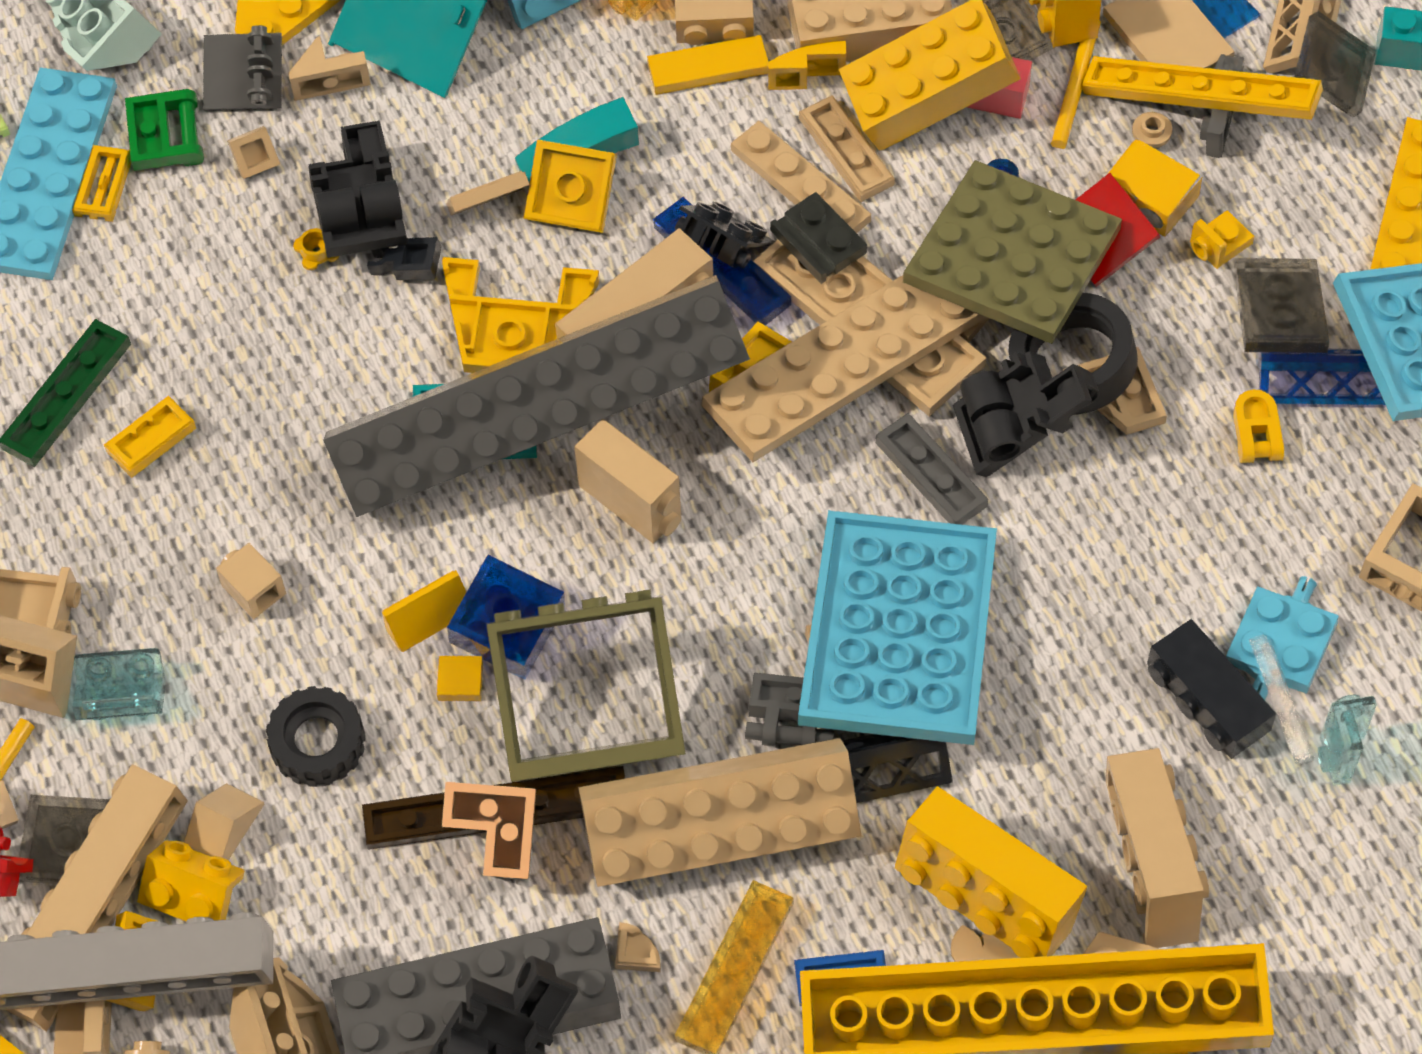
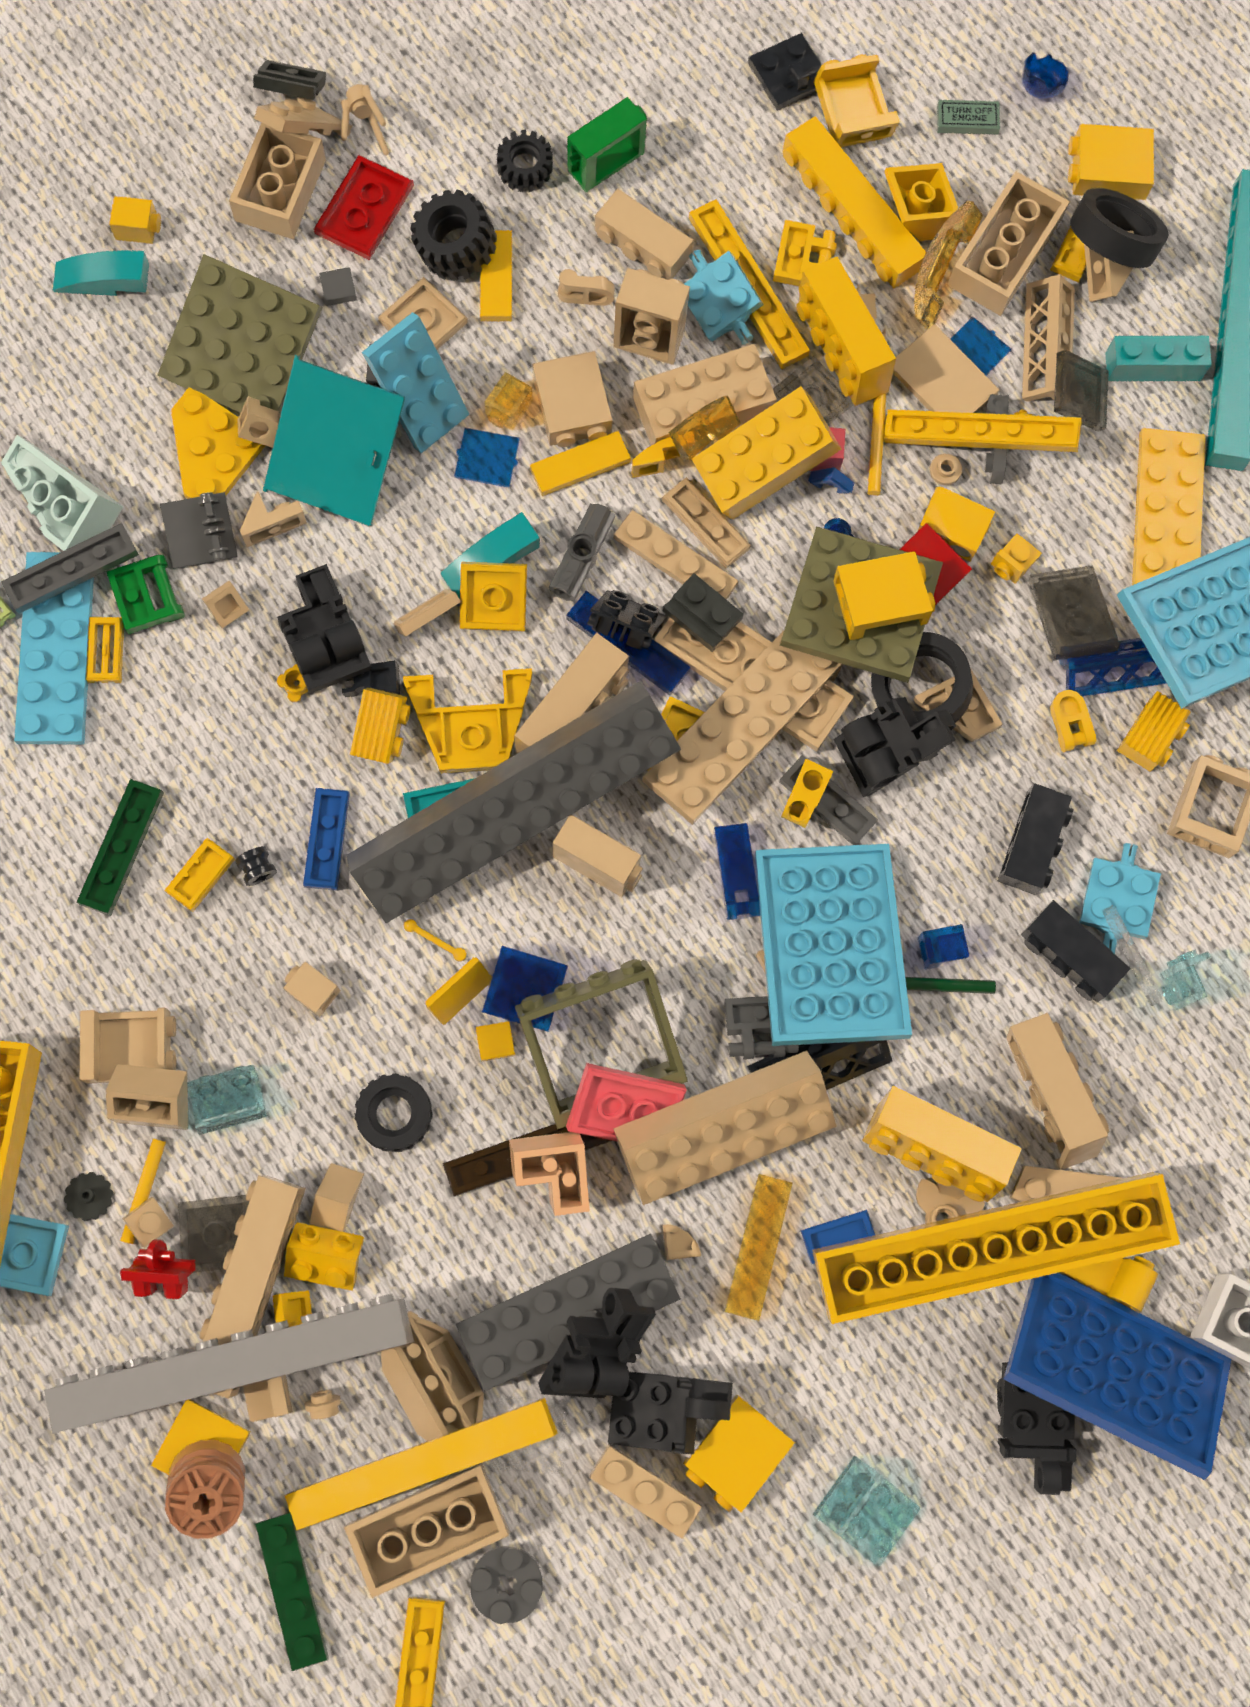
camera: 20 degrees left, 15 degrees up
none -> dark grey plate [1,523,139,614]
none -> black wheel [235,846,277,886]
none -> blue tile [303,788,350,891]
none -> yellow brick [350,688,411,764]
none -> yellow hinge [404,919,466,962]
none -> clear blue piece [454,428,520,488]
none -> dark grey piece [549,503,615,601]
none -> coral tile [566,1063,687,1142]
none -> clear yellow slope [669,396,741,460]
none -> clear blue plate [713,823,760,920]
none -> yellow leg [781,759,833,828]
none -> blue tile [808,467,855,493]
none -> yellow panel [833,551,935,640]
none -> dark green bar [905,977,996,994]
none -> clear blue panel [917,924,969,970]
none -> black brick [997,783,1074,895]
none -> yellow brick [1117,691,1191,772]

